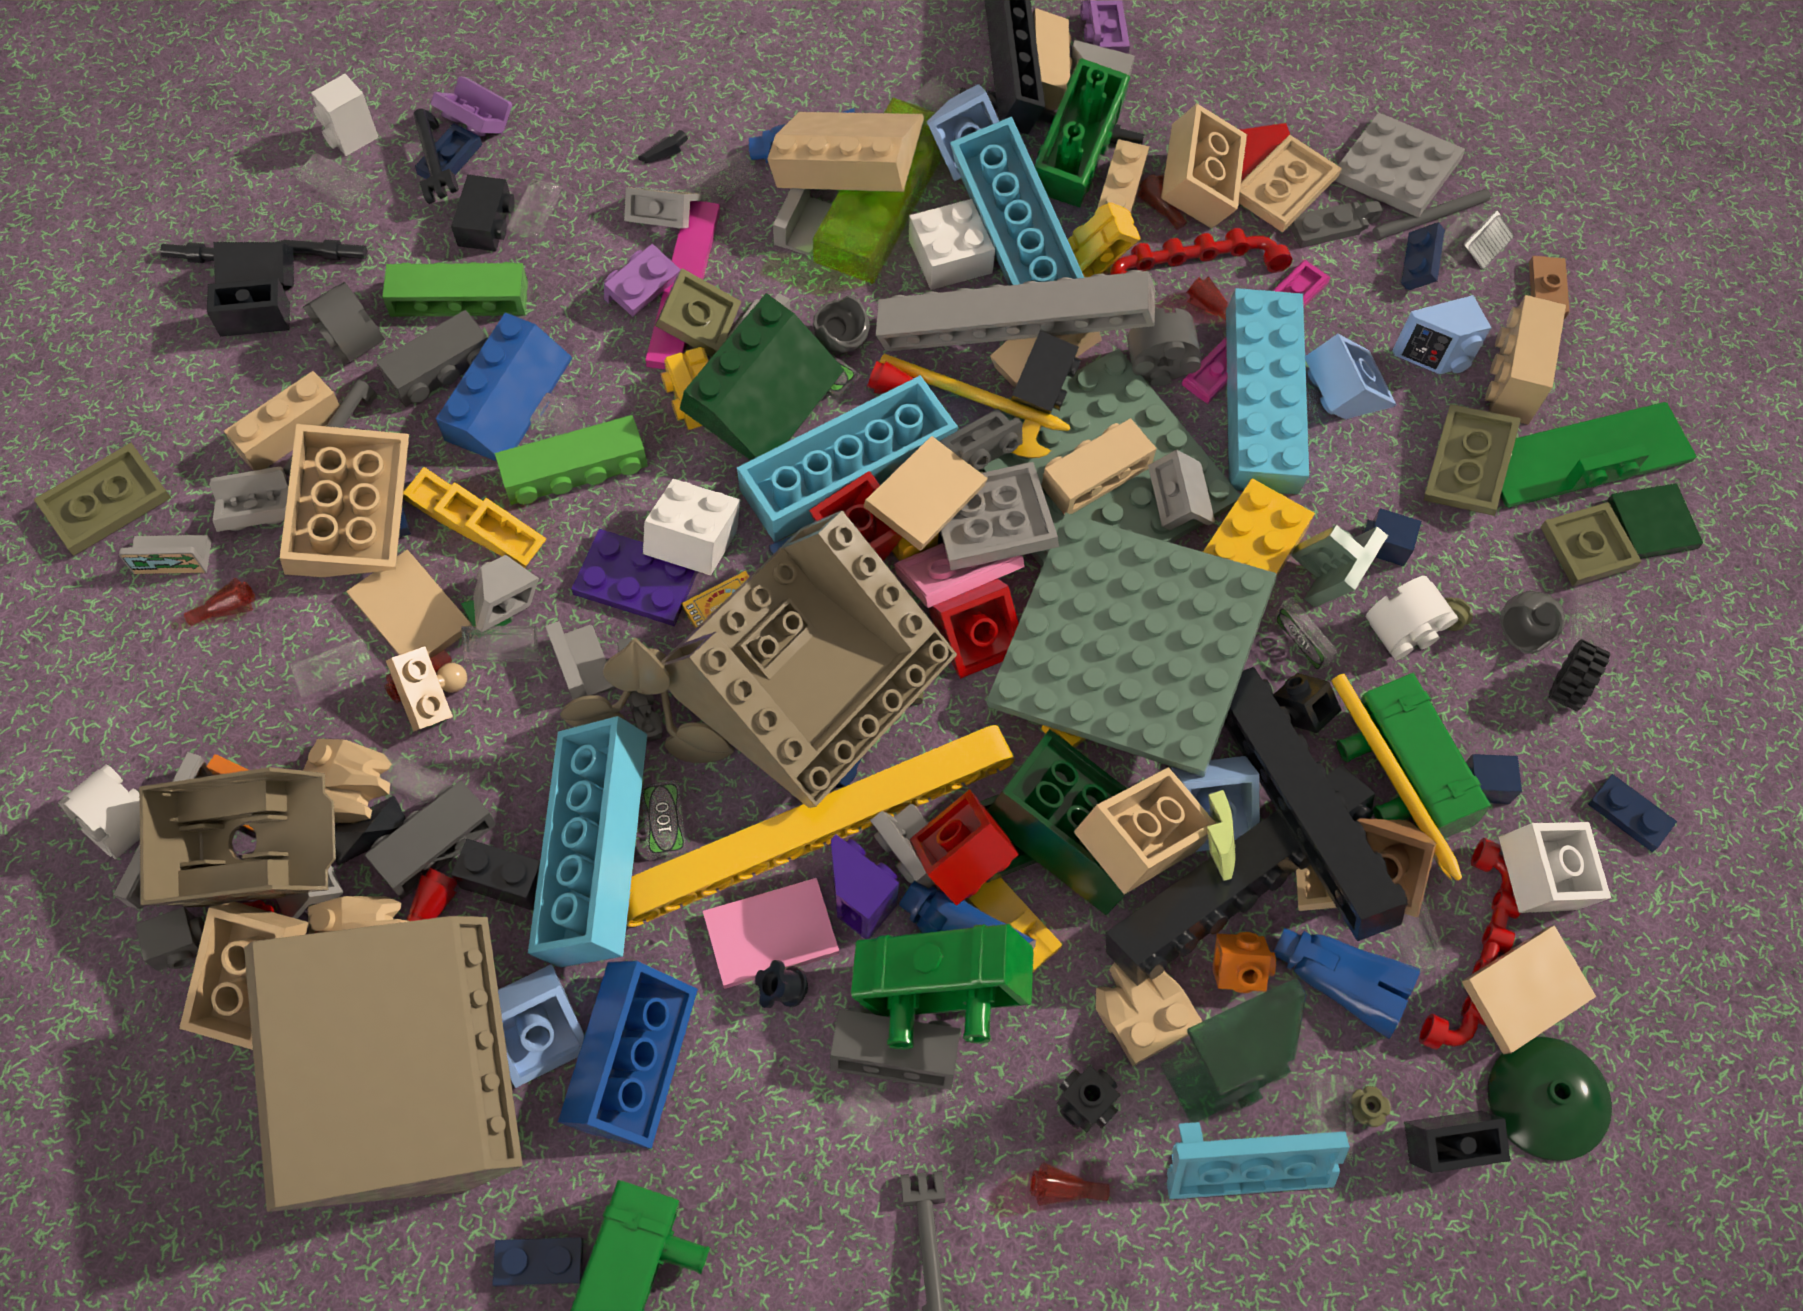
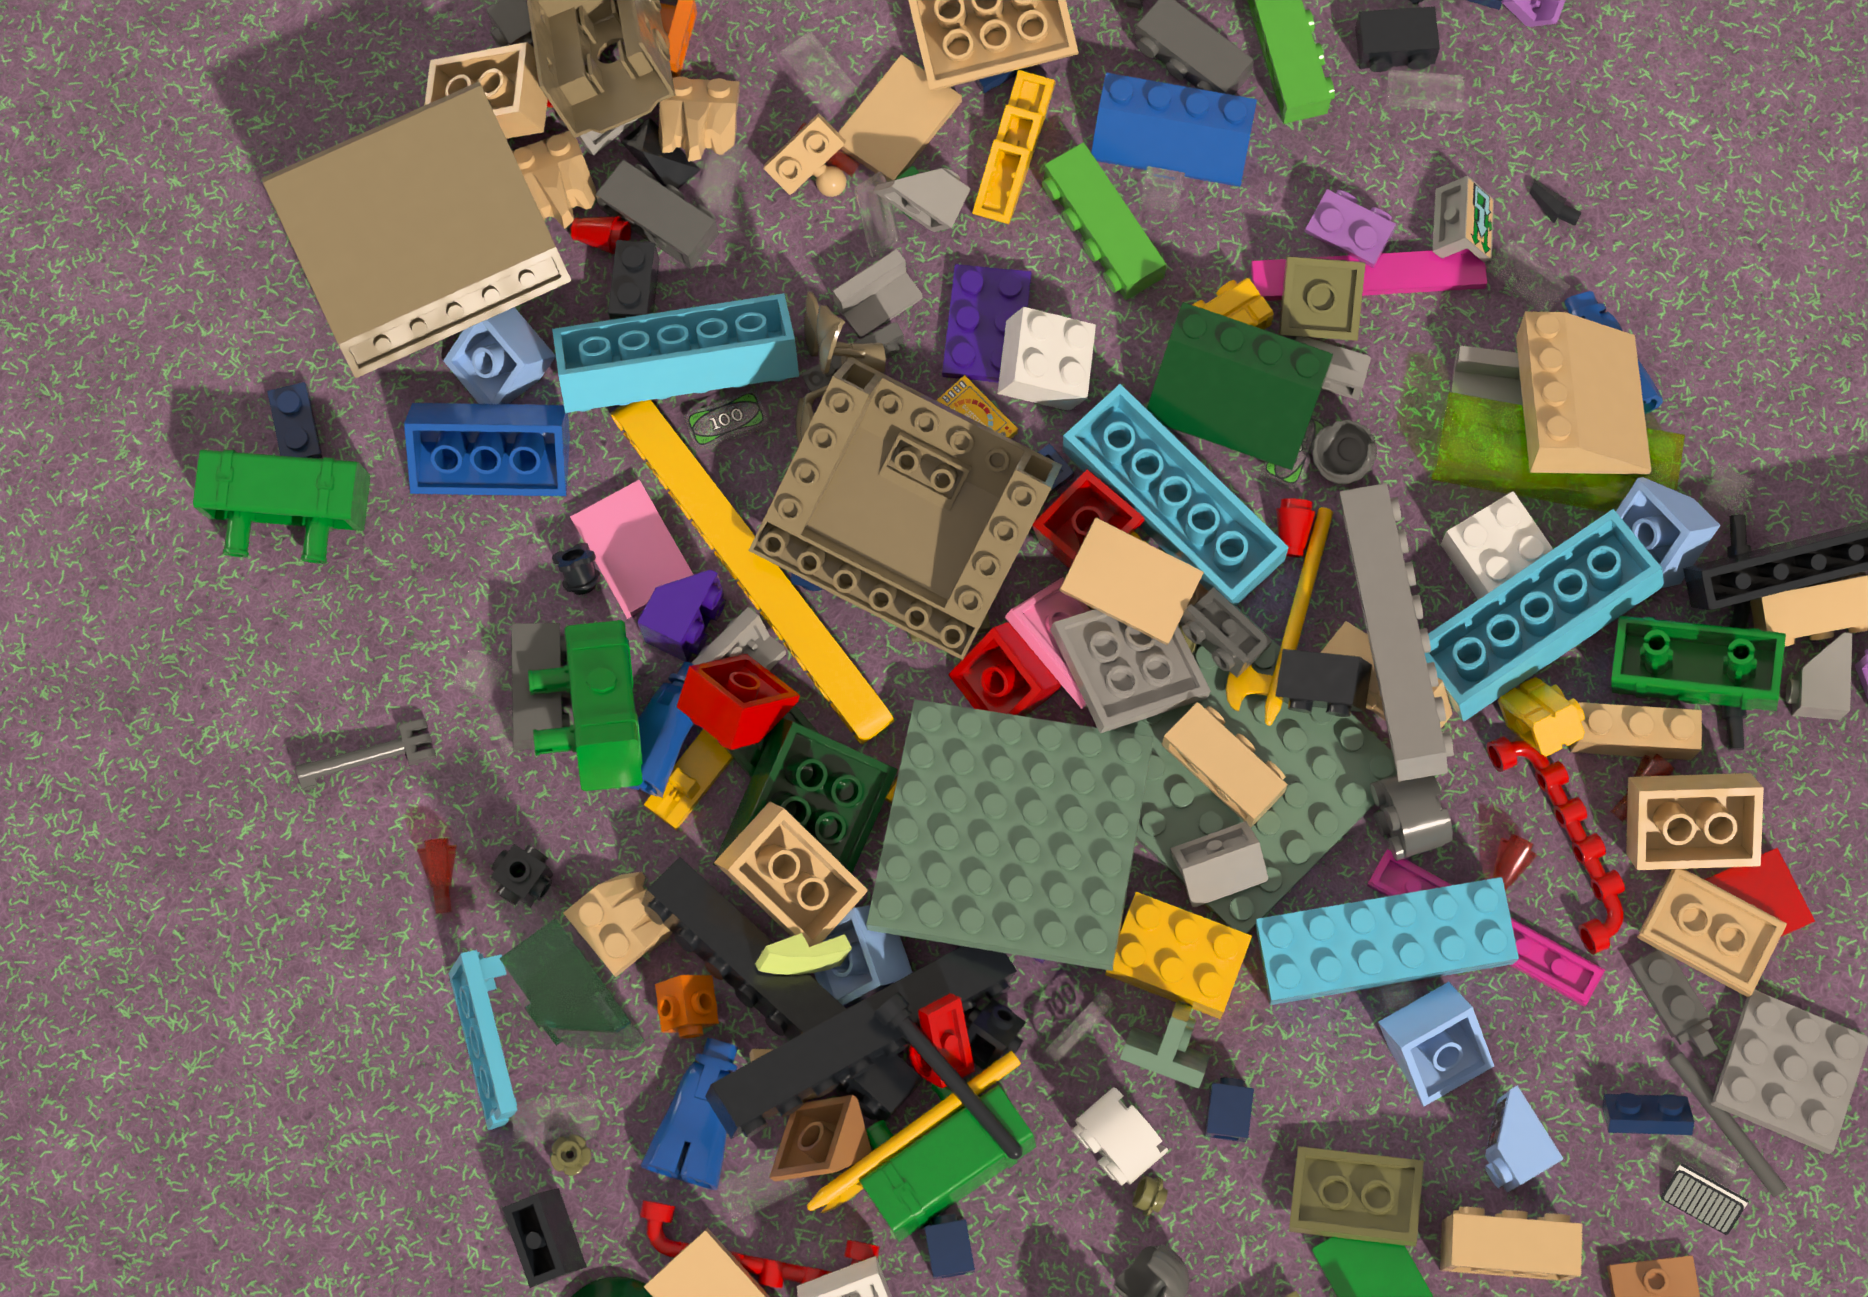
camera: 85 degrees right, 10 degrees up
none -> black piece [874,992,1023,1159]
none -> red plate [909,993,975,1089]

